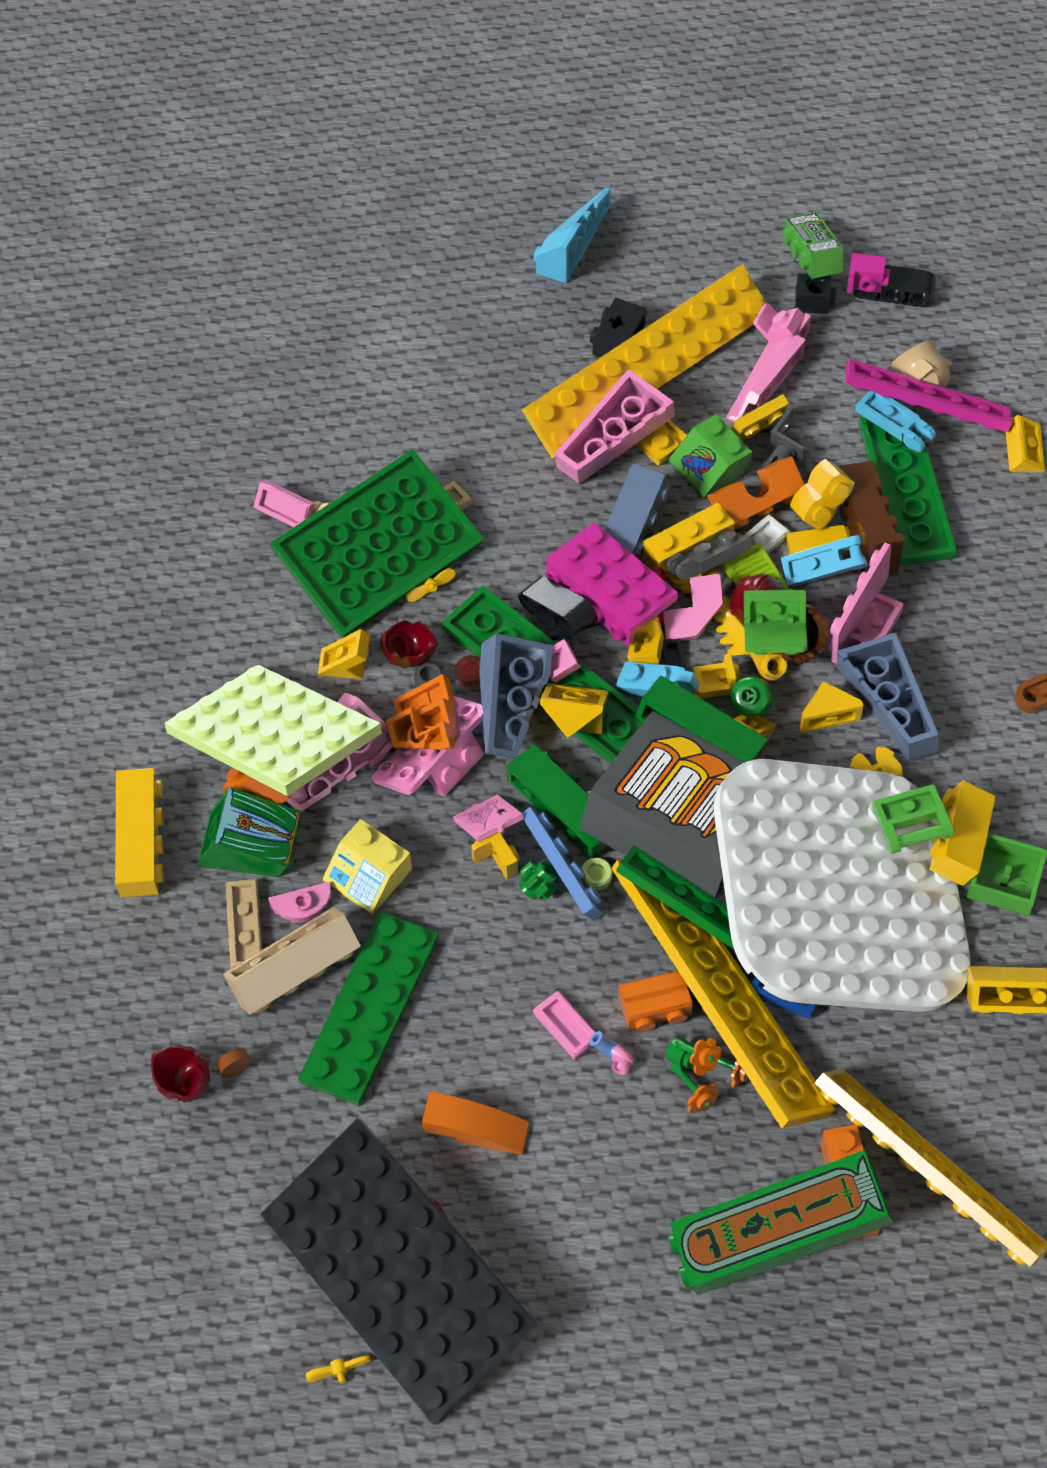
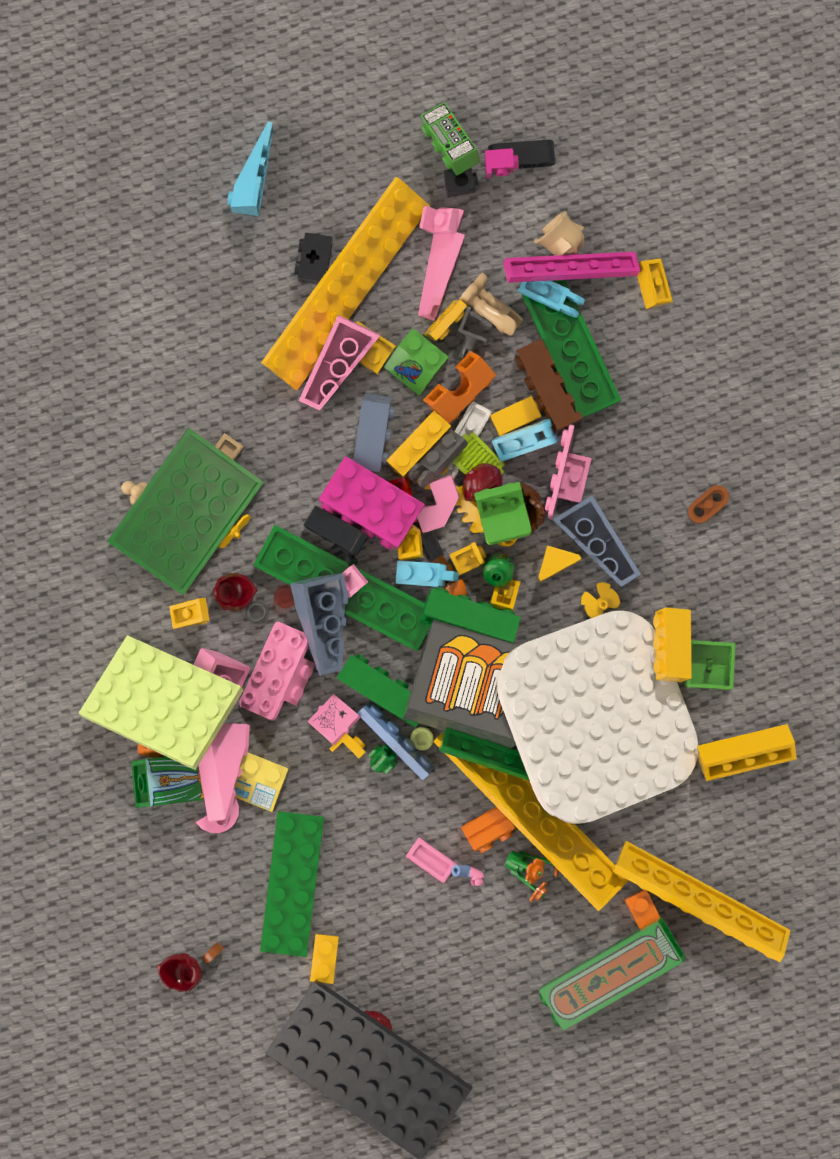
camera: 20 degrees left, 25 degrees up
yellow brick [115,768,164,898] -> none
tan brick [223,907,361,1015] -> none
tan tile [225,879,263,969] -> none
bright pink tile [253,479,315,527] -> none
yellow piece [306,1355,372,1384] -> none
orange slope [386,674,457,750] -> none
orange slope [422,1091,529,1155] -> none
yellow slope [540,683,609,738] -> none
yellow brick [790,459,855,530] -> none
bright green plate [873,784,954,854] -> none
none -> bright pink wedge [198,723,250,822]
none -> yellow plate [310,934,339,984]
none -> tan piece [459,272,523,335]

